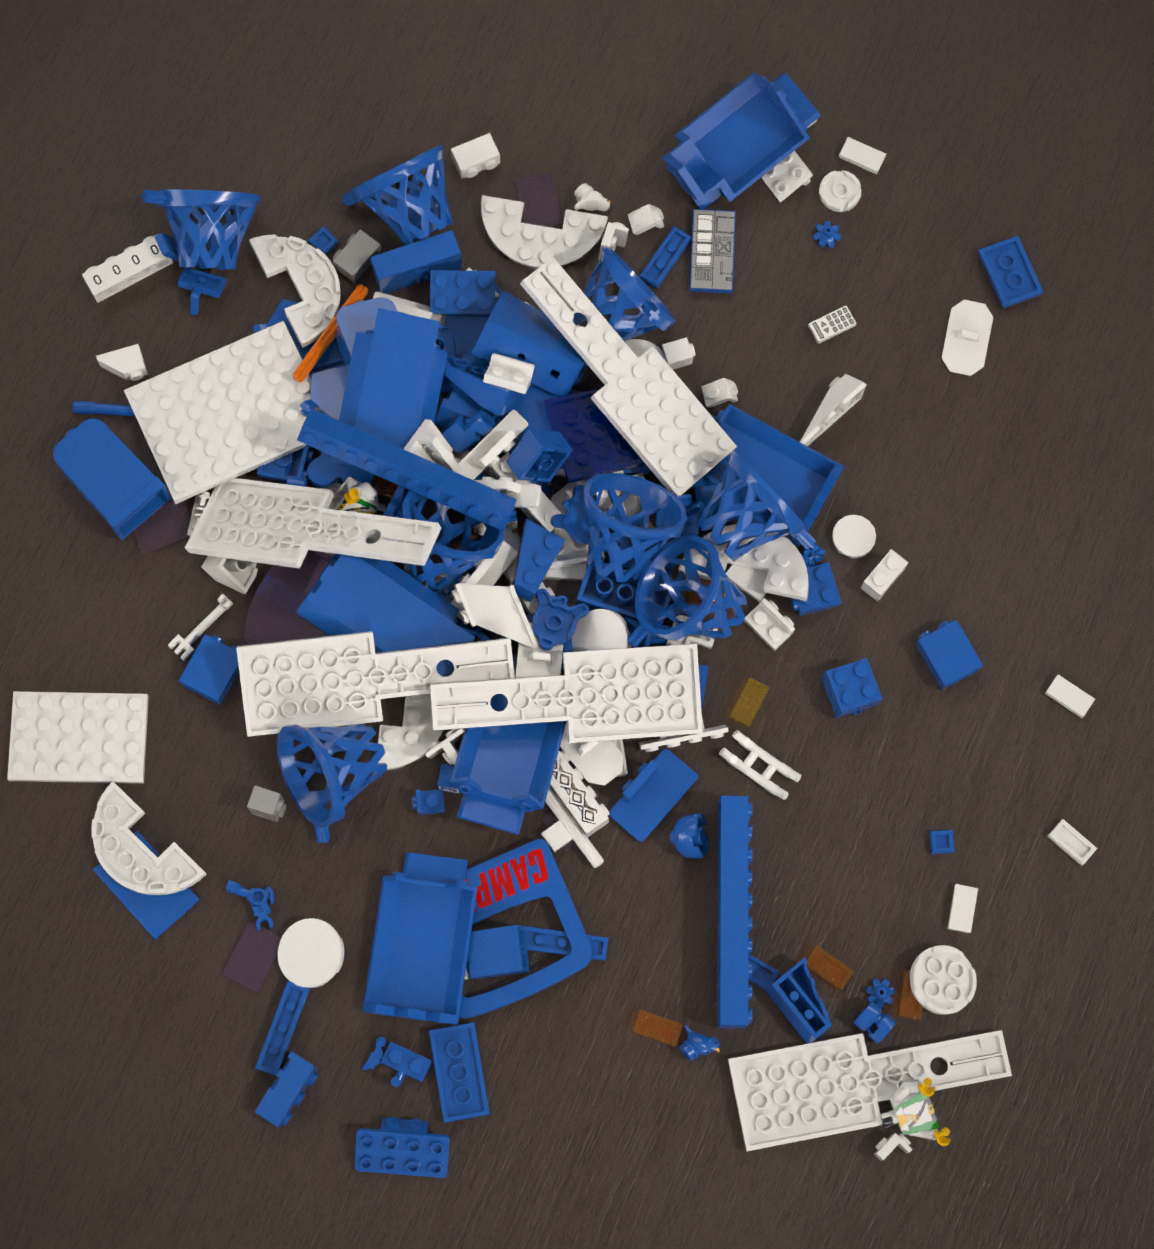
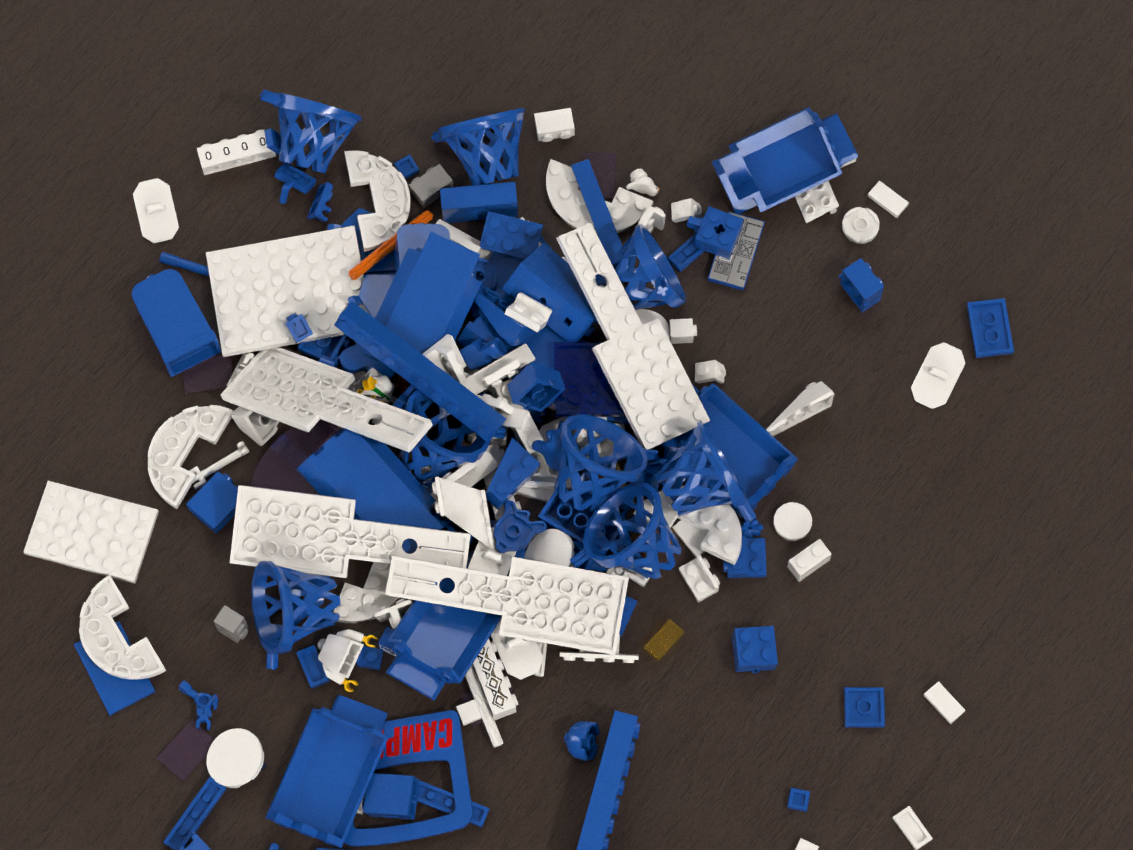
camera: 20 degrees right, 5 degrees down
white slope [96,344,148,381] -> none
blue bracket [609,749,698,842] -> none
white piece [719,730,801,800] -> none
white tile [808,306,856,344] -> none
blue plant [813,221,841,249] -> none
blue brick [915,620,983,690] -> none
none -> white shield [133,178,179,244]
none -> white plate [148,405,233,509]
none -> blue bracket [283,313,313,343]
none -> blue tile [296,645,330,689]
none -> blue plate [307,182,333,222]
none -> white torso [318,629,378,692]
none -> blue tile [571,159,622,261]
none -> blue hinge [687,206,744,260]
none -> blue brick [839,258,884,313]
none -> blue tile [844,687,885,728]

